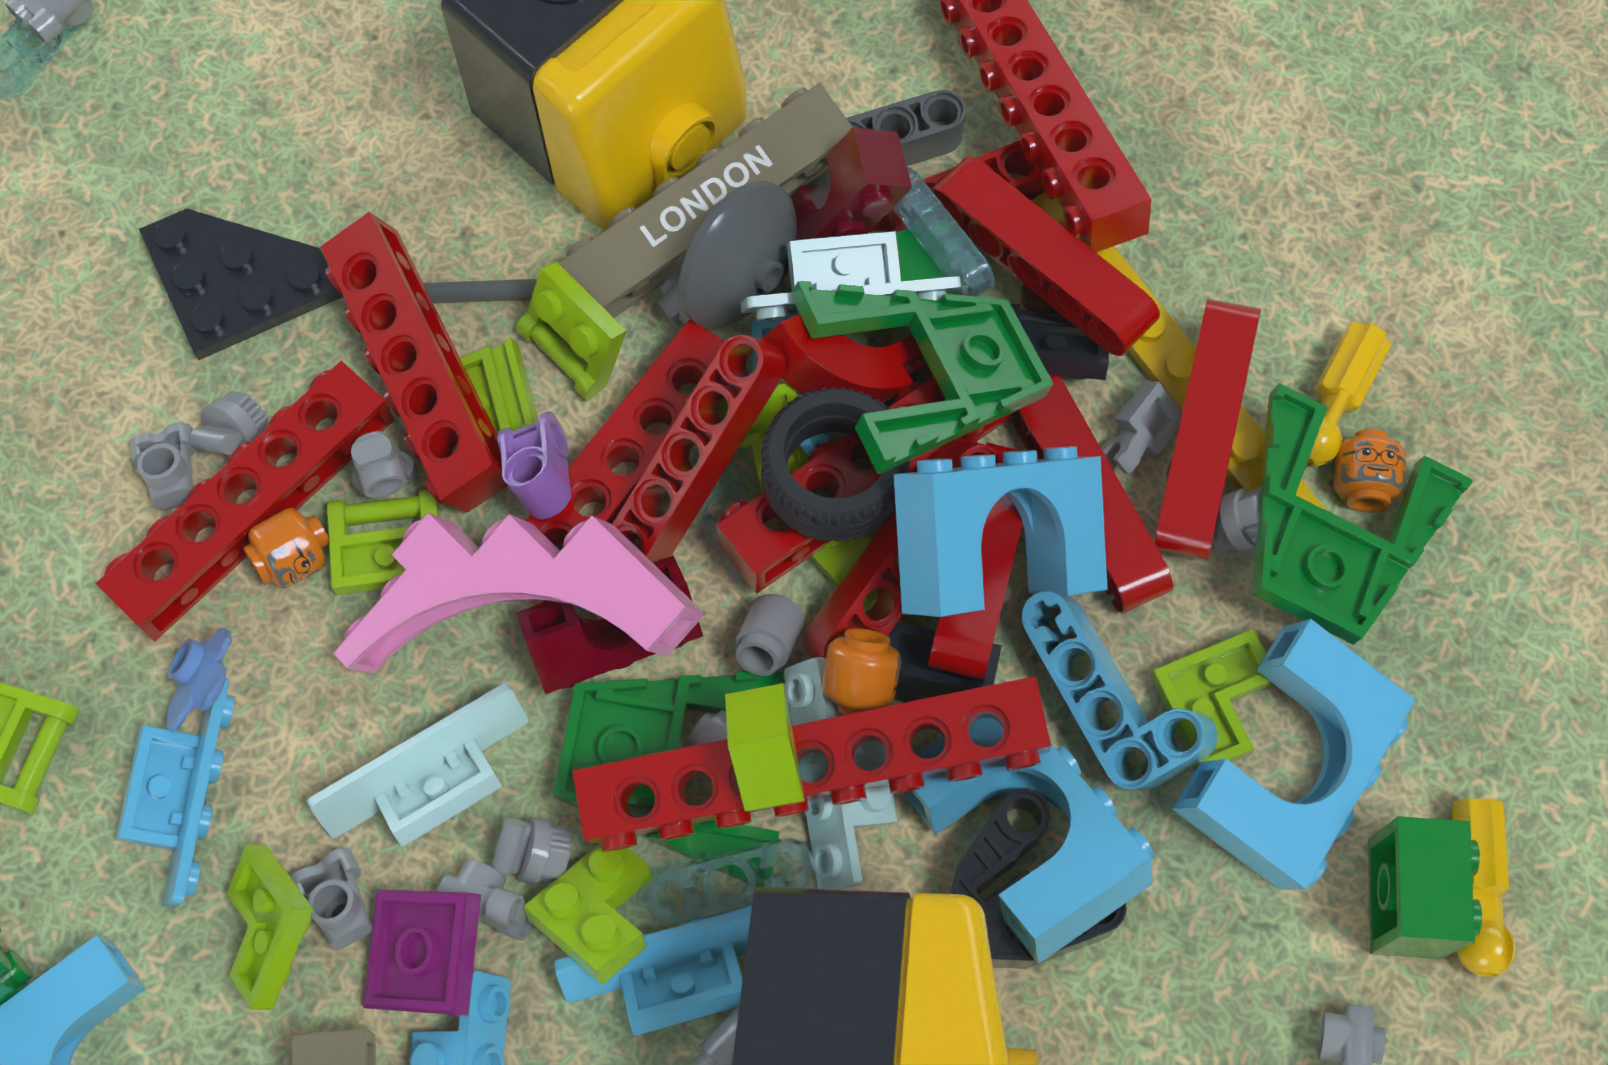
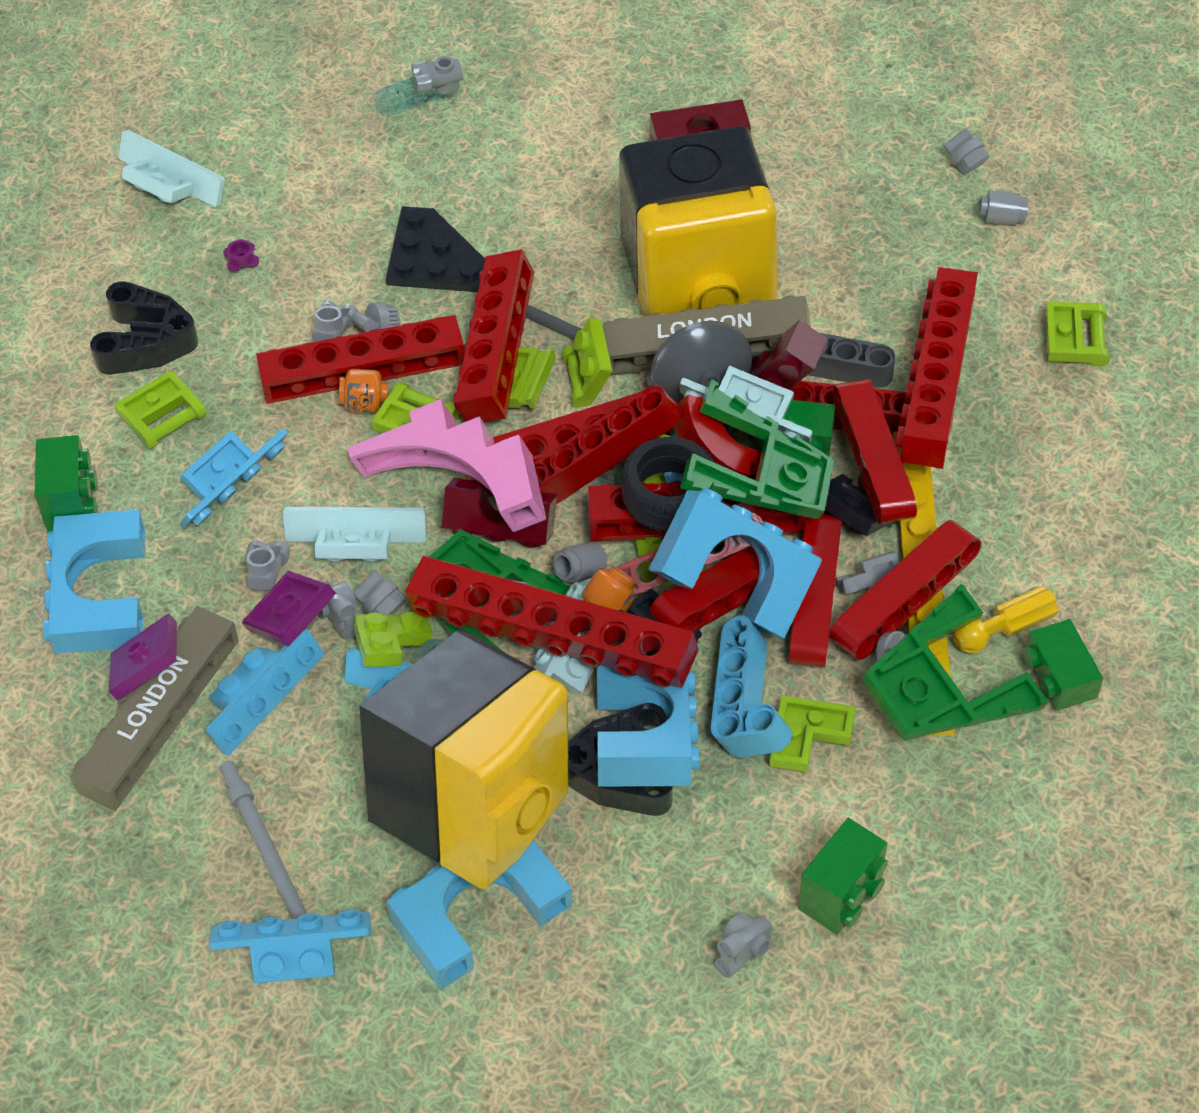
camera: 35 degrees right, 15 degrees down
medium blue plate [167,628,232,732] -> none
lime plate [226,844,313,1010] -> none
light grey plate [351,432,418,498] -> none
medium lavender piece [497,411,572,519] -> none
lime slope [725,683,805,812] -> none
clear light blue beam [893,167,995,297] -> none
medium azure arch [1172,619,1416,890] -> none
orange head [1333,429,1407,513] -> none
yellow piece [1451,798,1517,977] -> none
none -> green brick [1023,619,1103,711]

